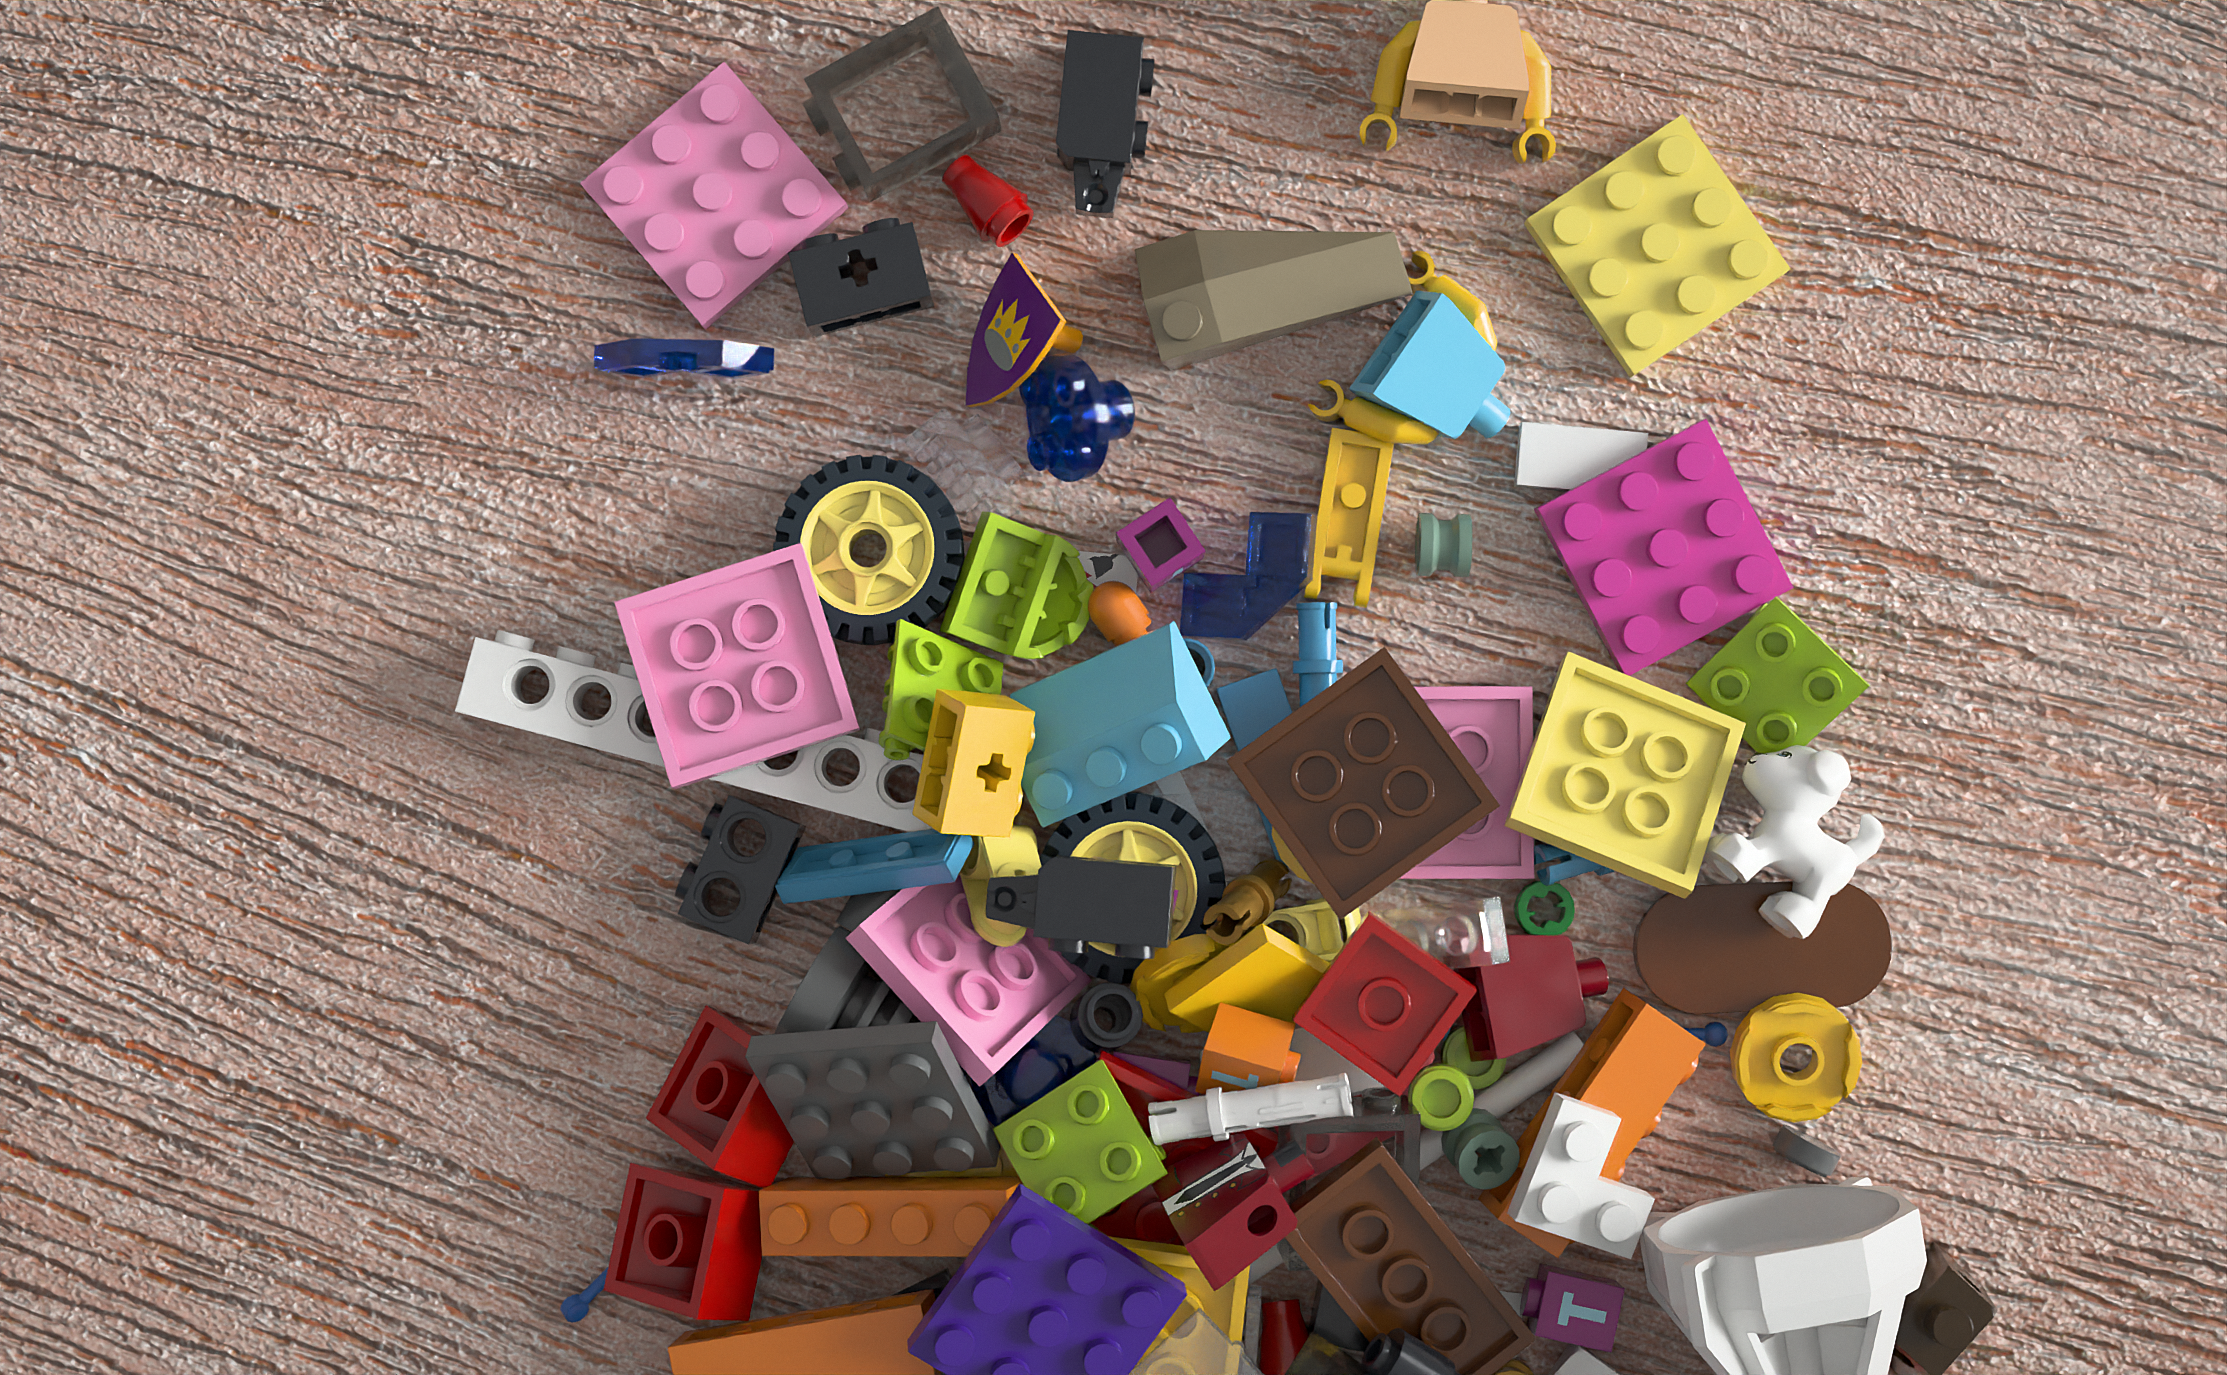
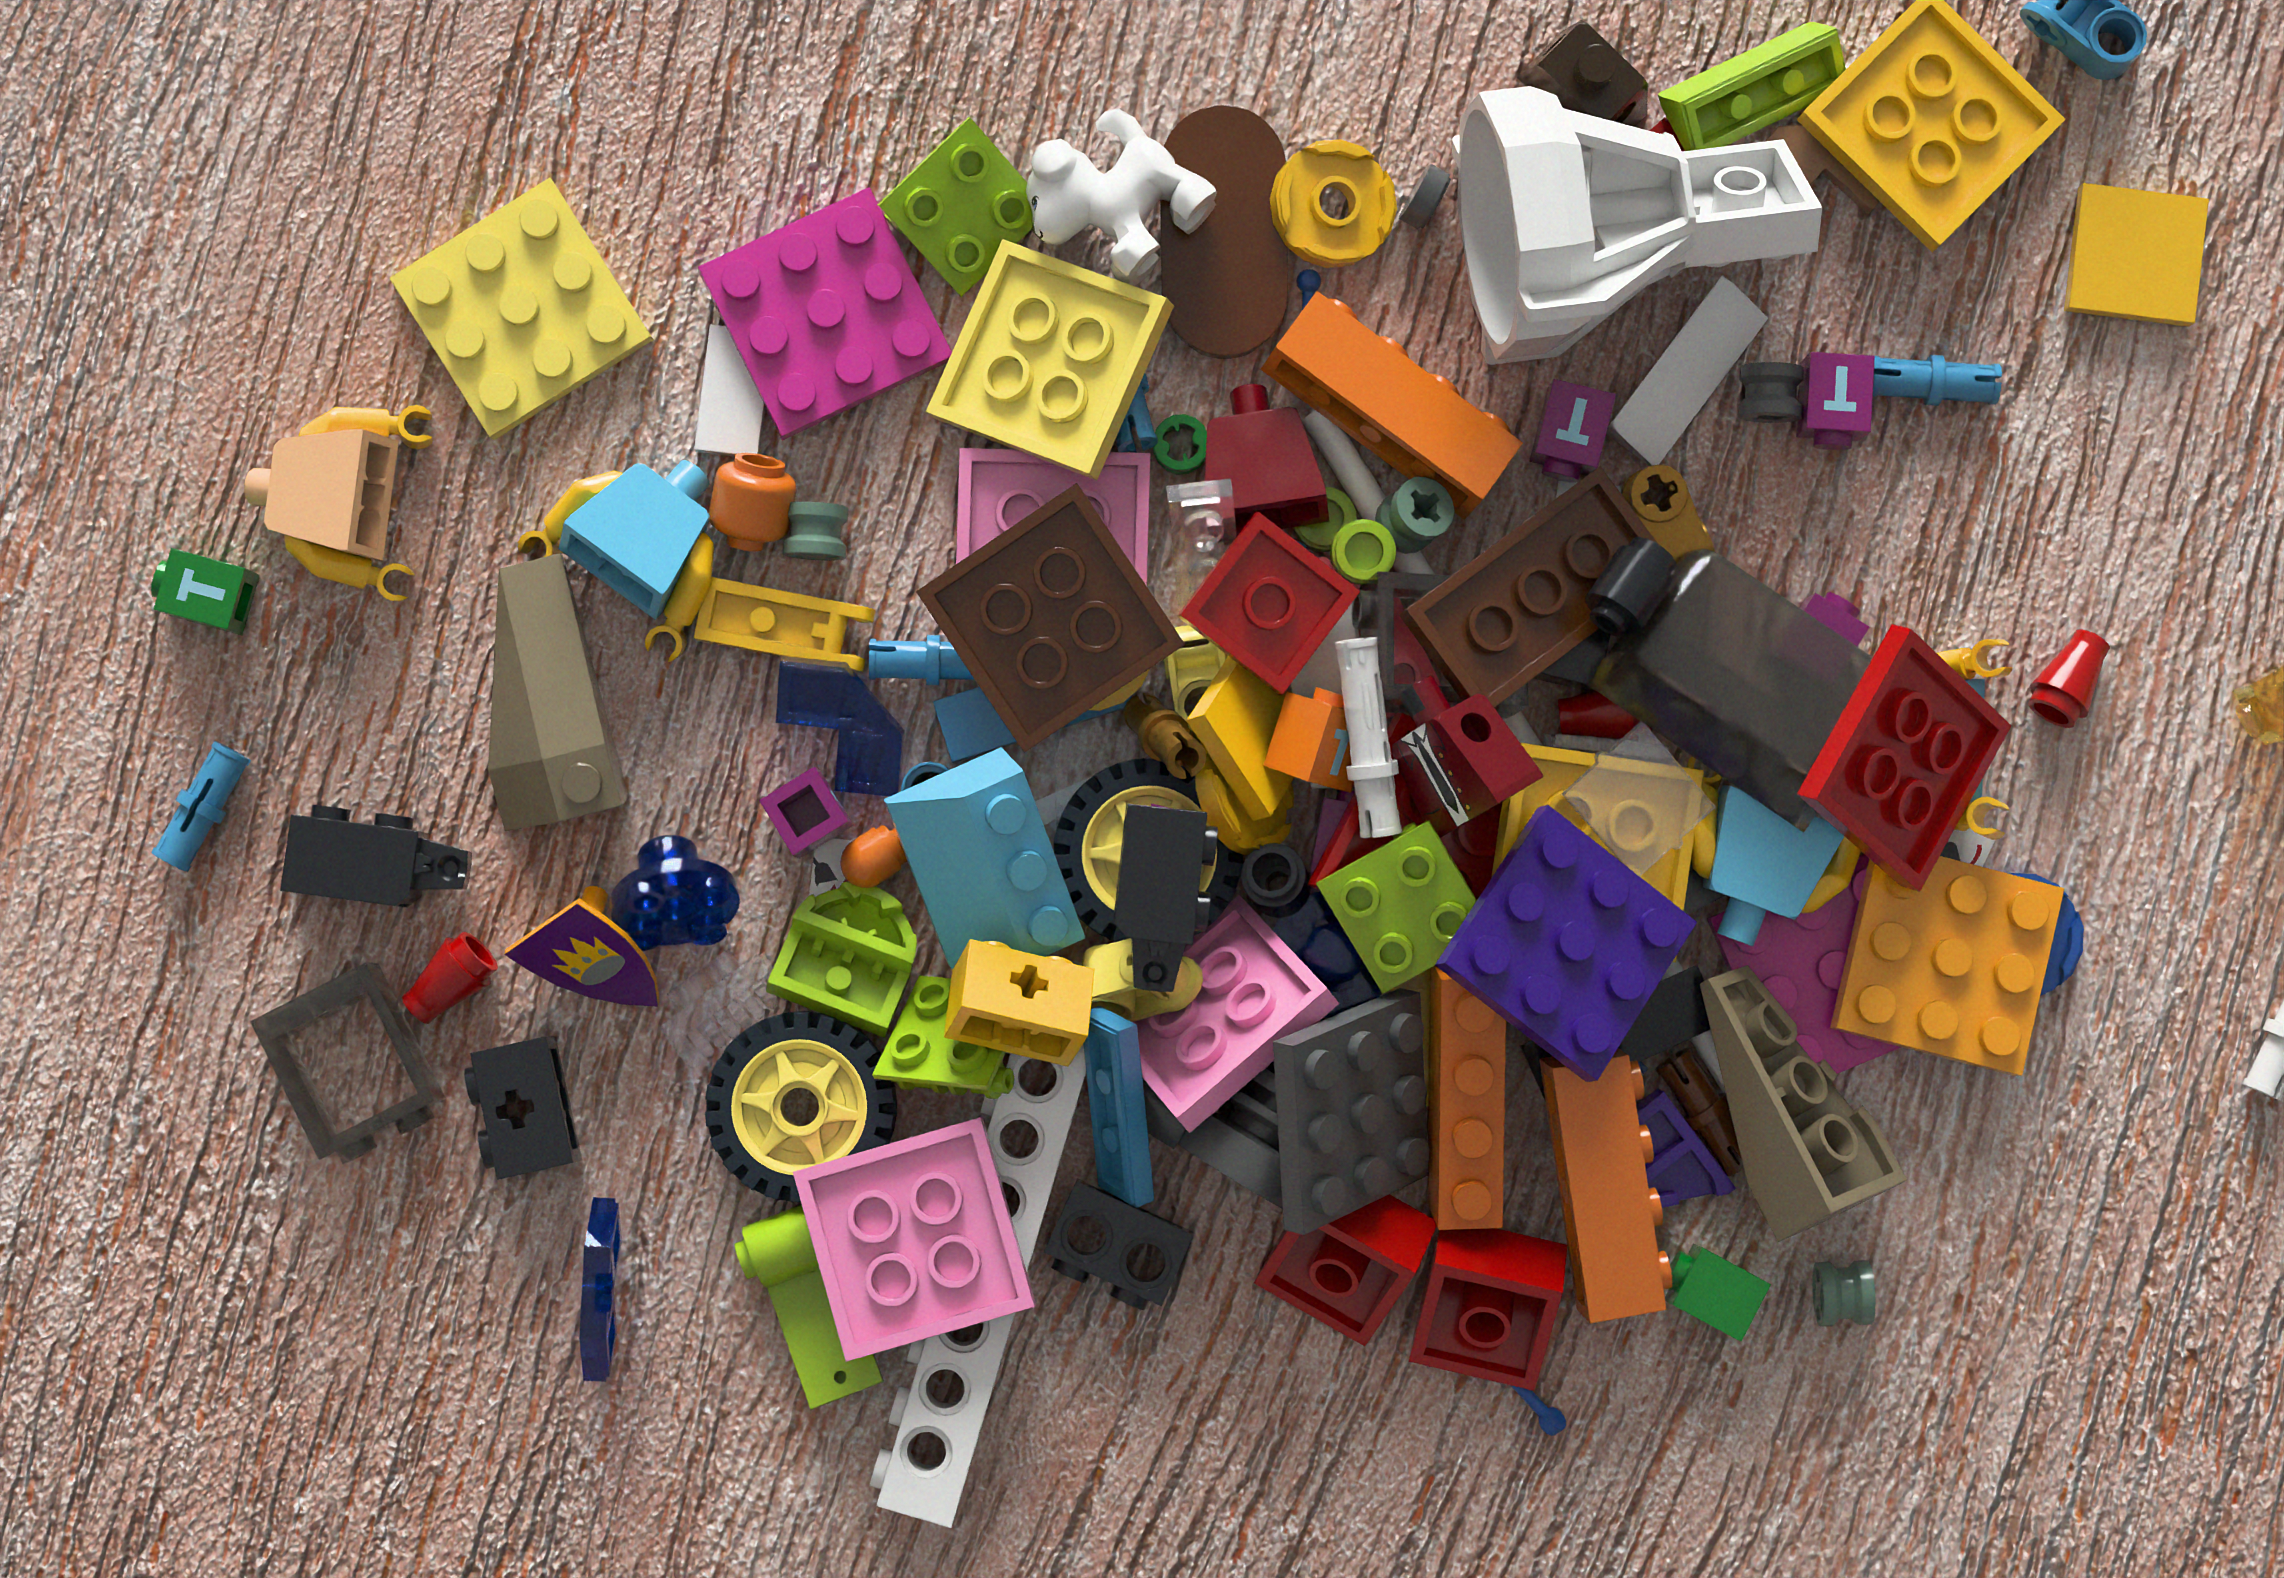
camera: 90 degrees left, 0 degrees up
bright pink plate [580,62,849,330] -> none
white plate [1507,1092,1655,1259] -> none
none -> orange head [709,453,797,552]
none -> lime door [734,1204,884,1410]

